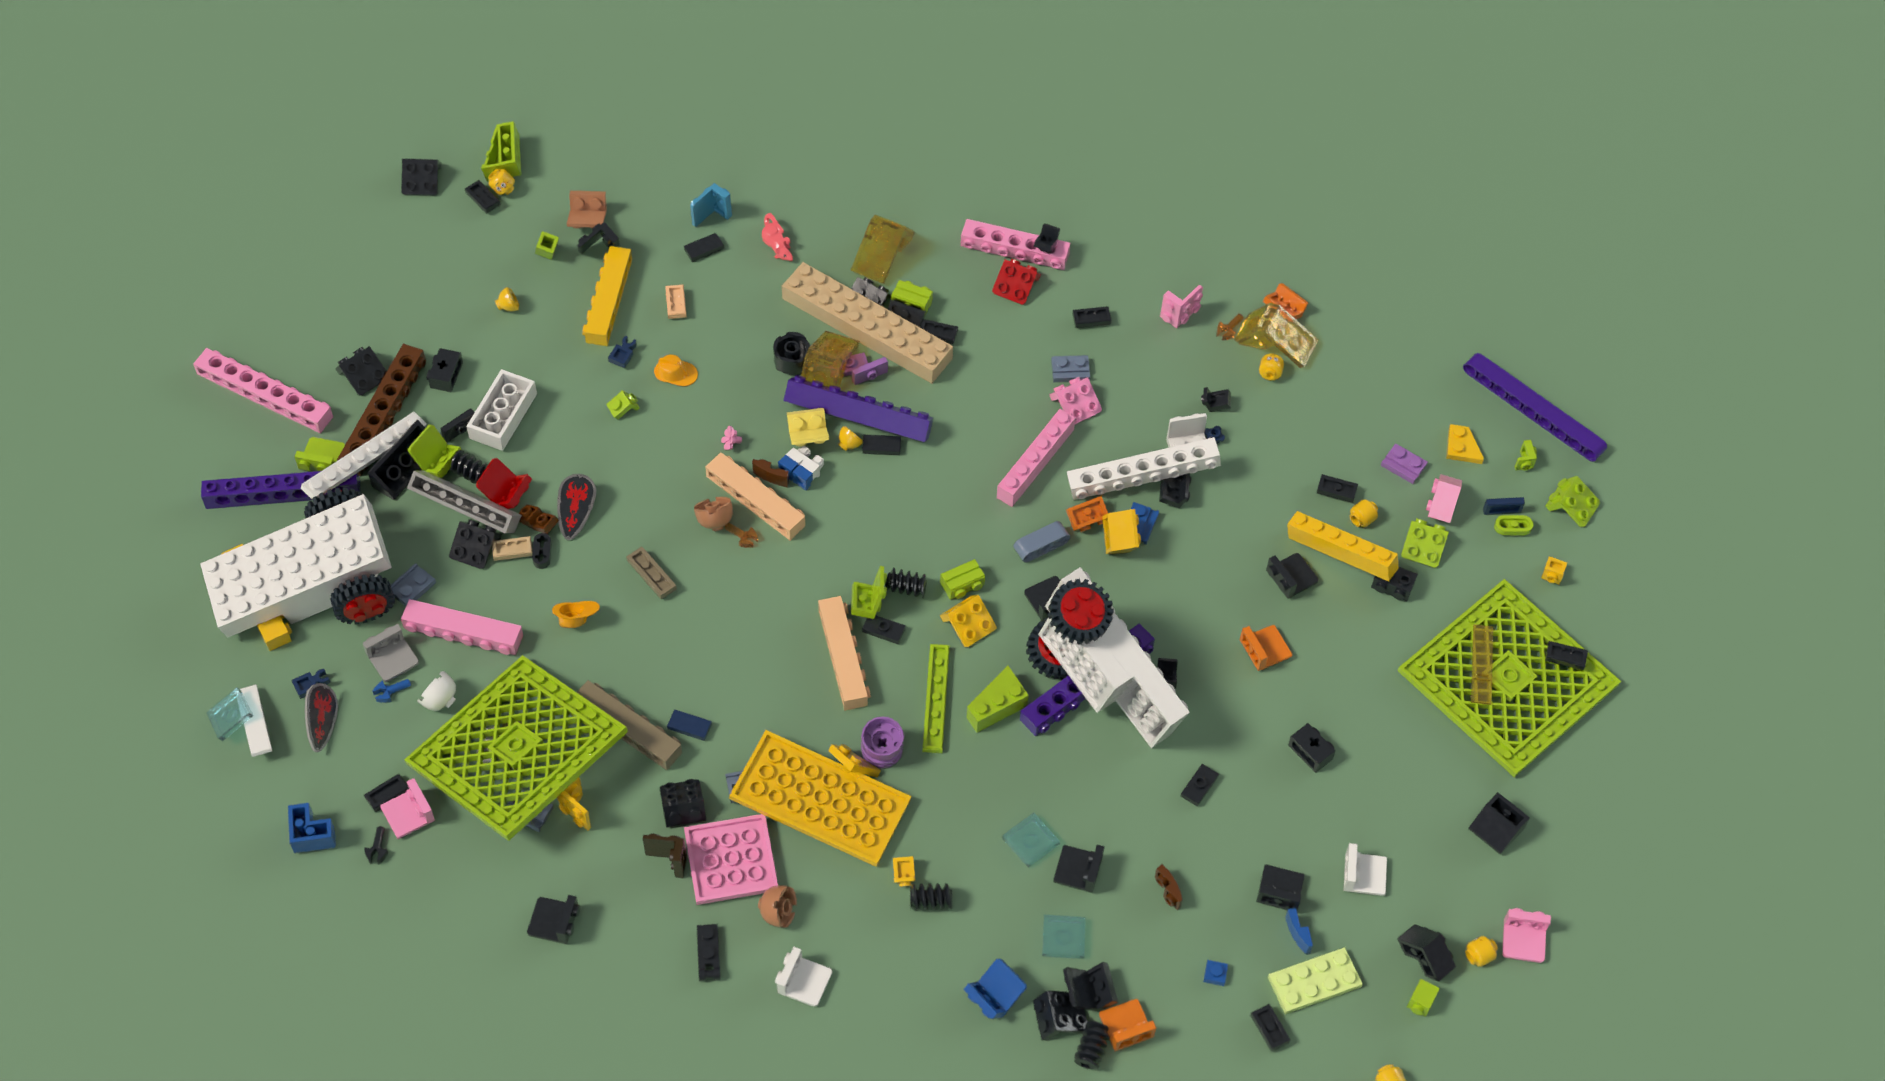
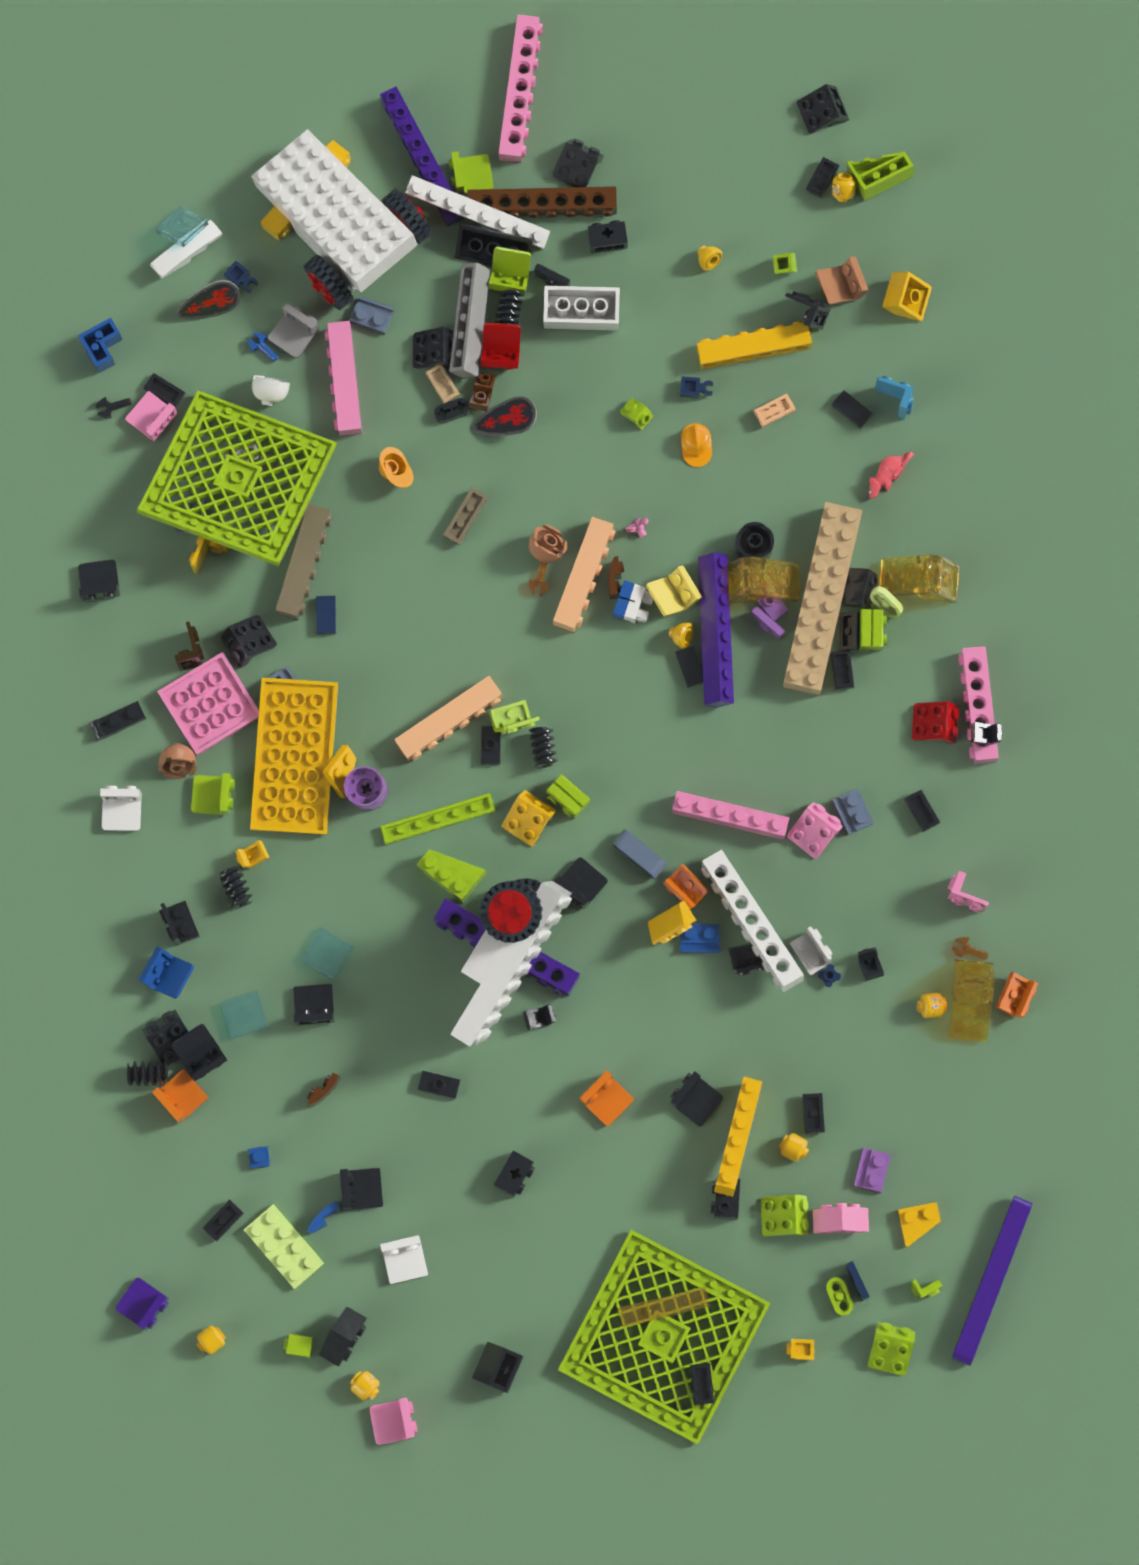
camera: 75 degrees right, 20 degrees up
none -> black bracket [159,901,200,945]
none -> lime bracket [191,773,235,815]
none -> yellowish green plate [870,587,903,619]
none -> yellow slope [882,271,932,321]

